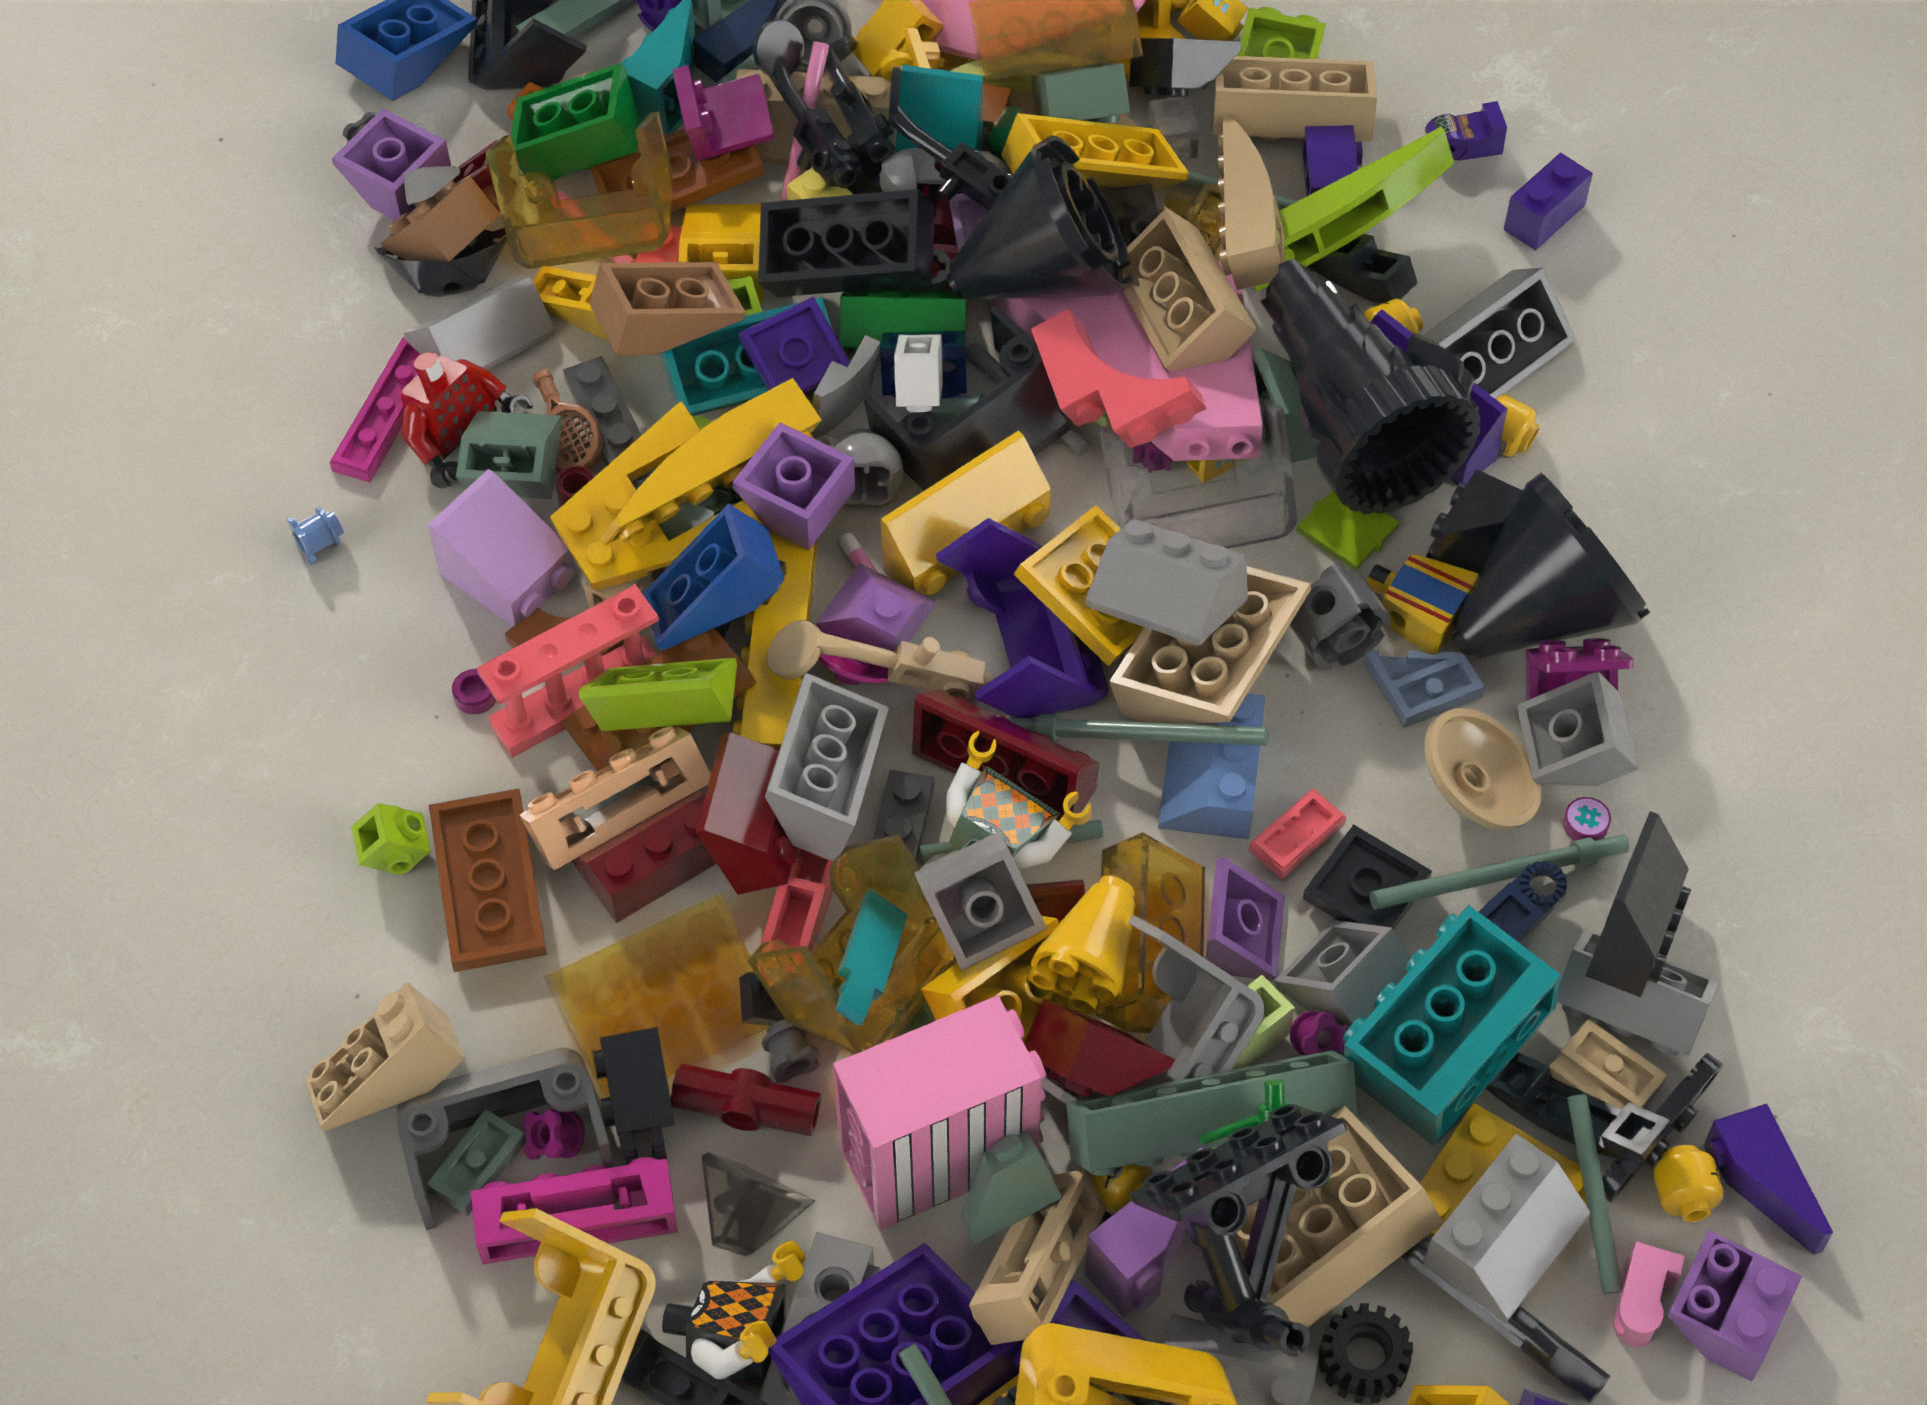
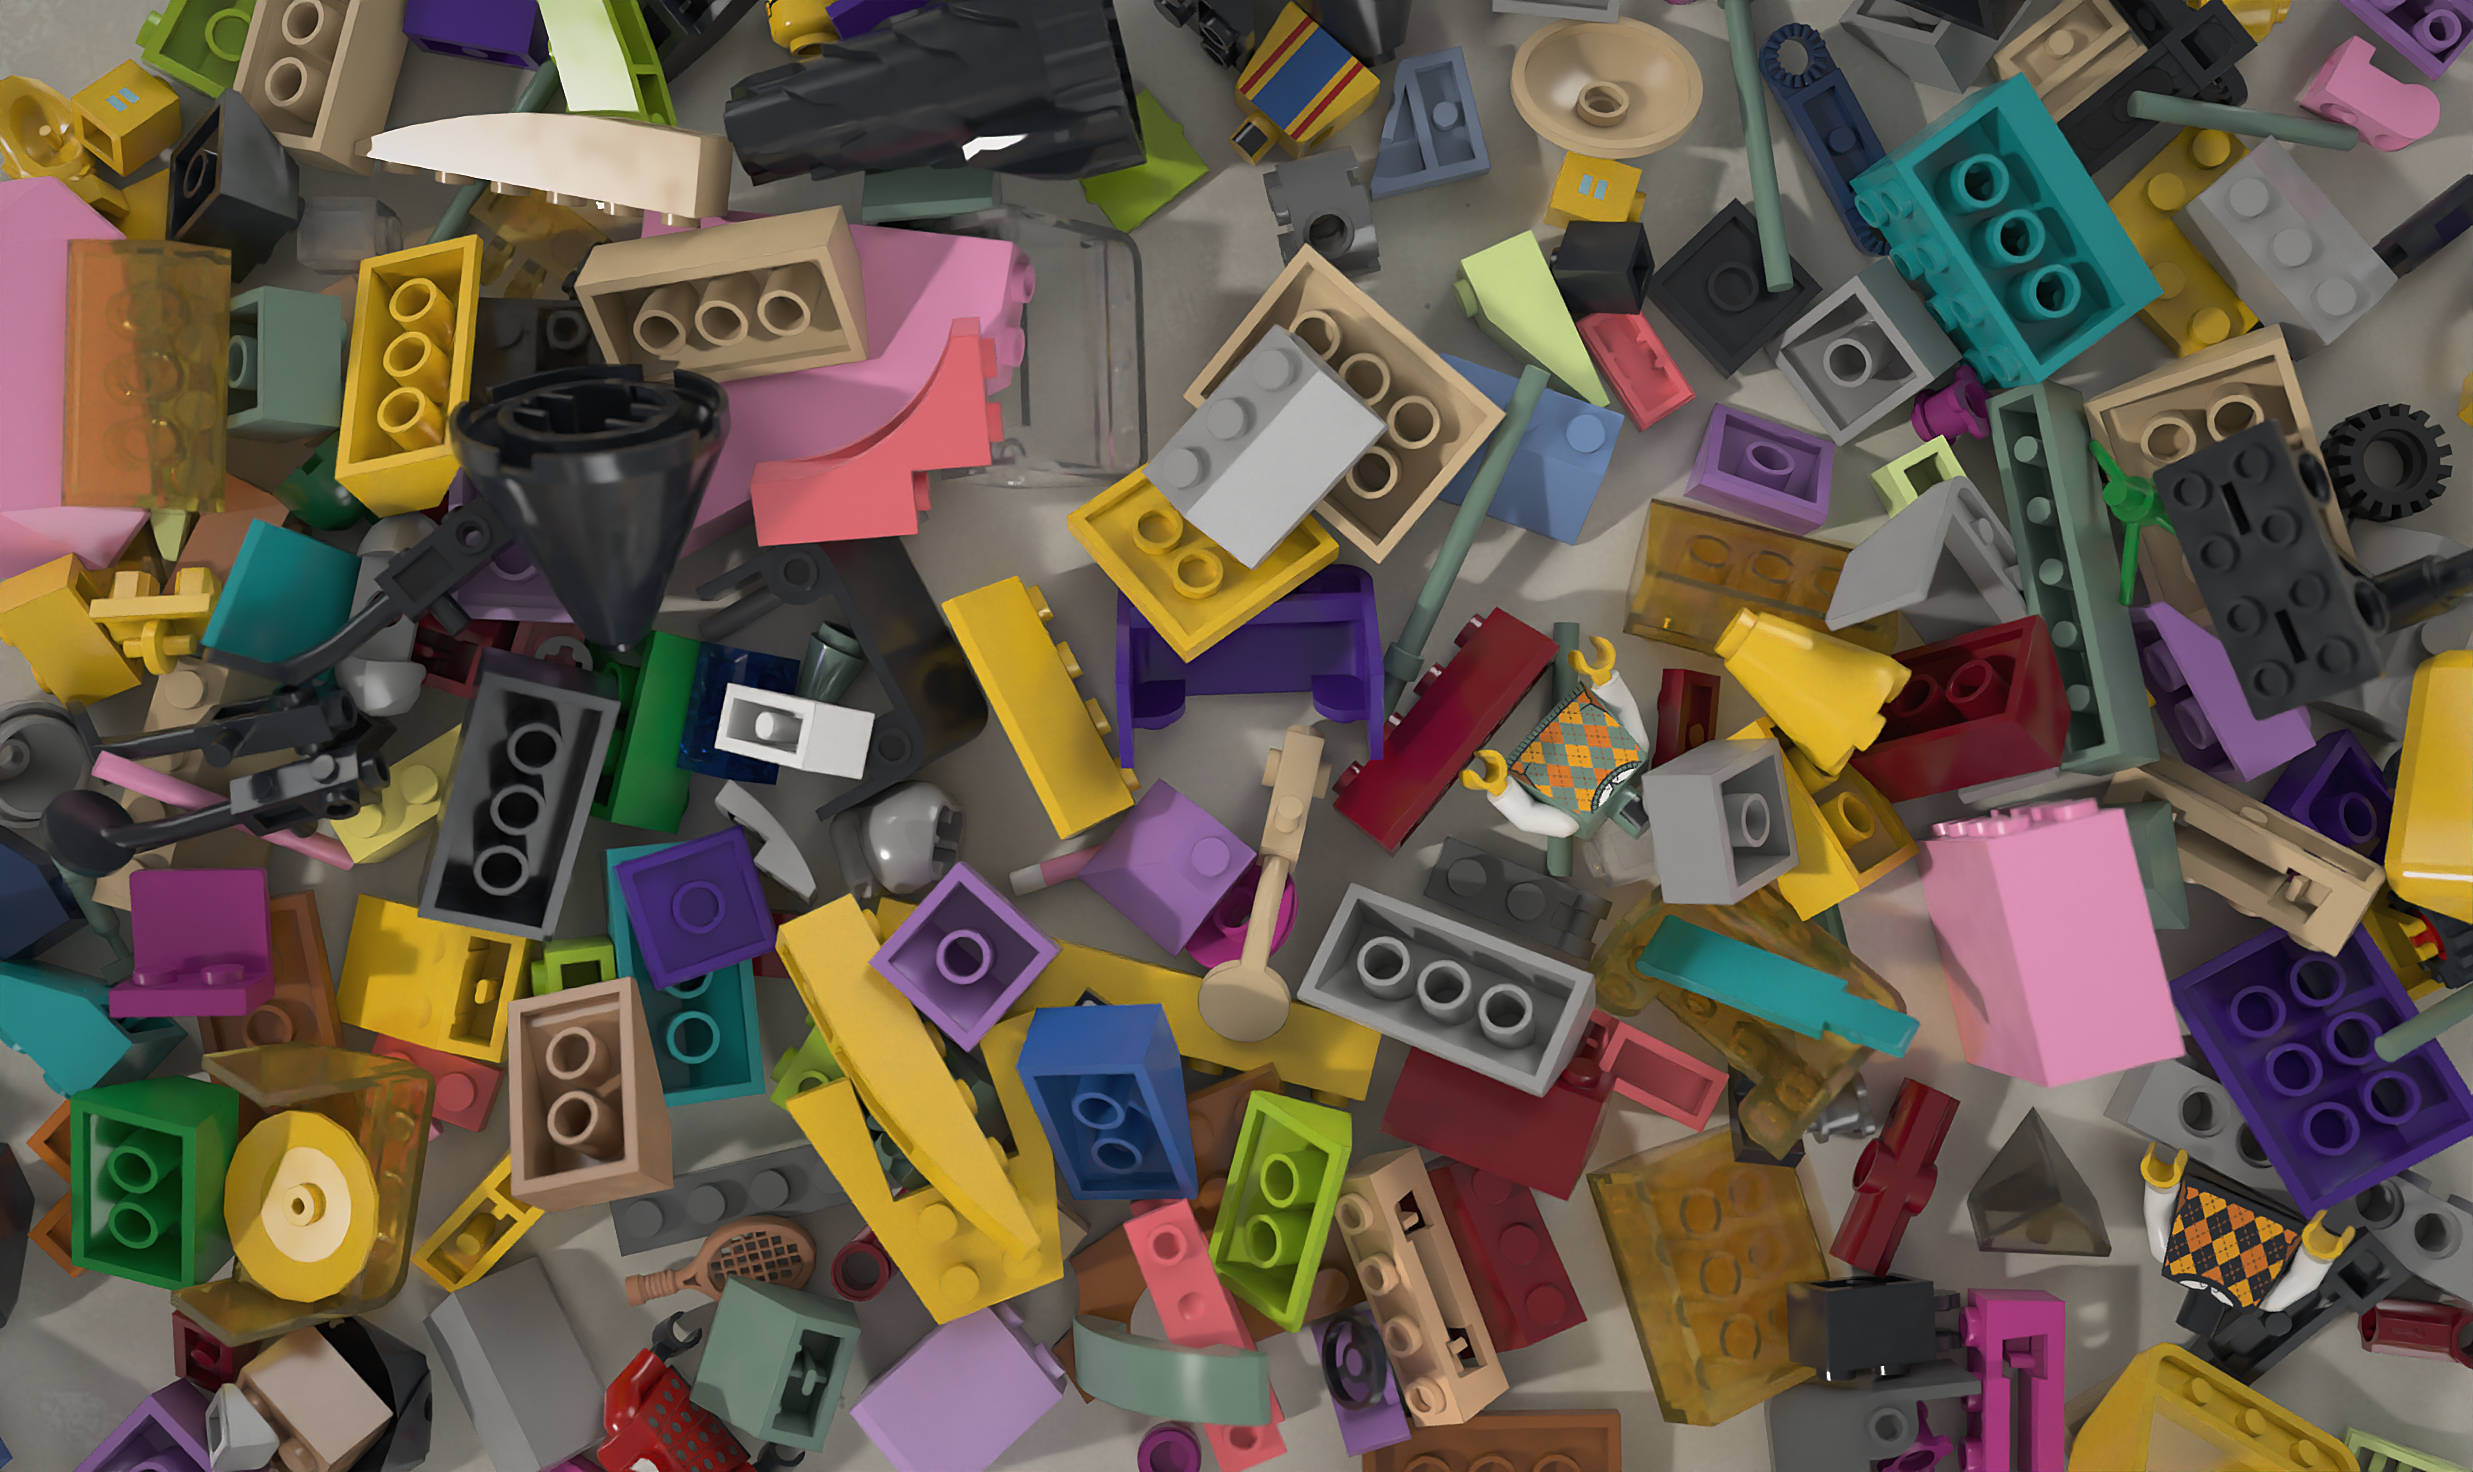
camera: 80 degrees left, 30 degrees up
none -> yellow piece [224,1110,379,1303]
none -> sand green slope [1073,1313,1271,1426]
none -> piece [1311,1309,1412,1458]
none -> yellowish green slope [1452,229,1610,409]
none -> yellow brick [1542,151,1646,230]
none -> black brick [1549,221,1656,315]

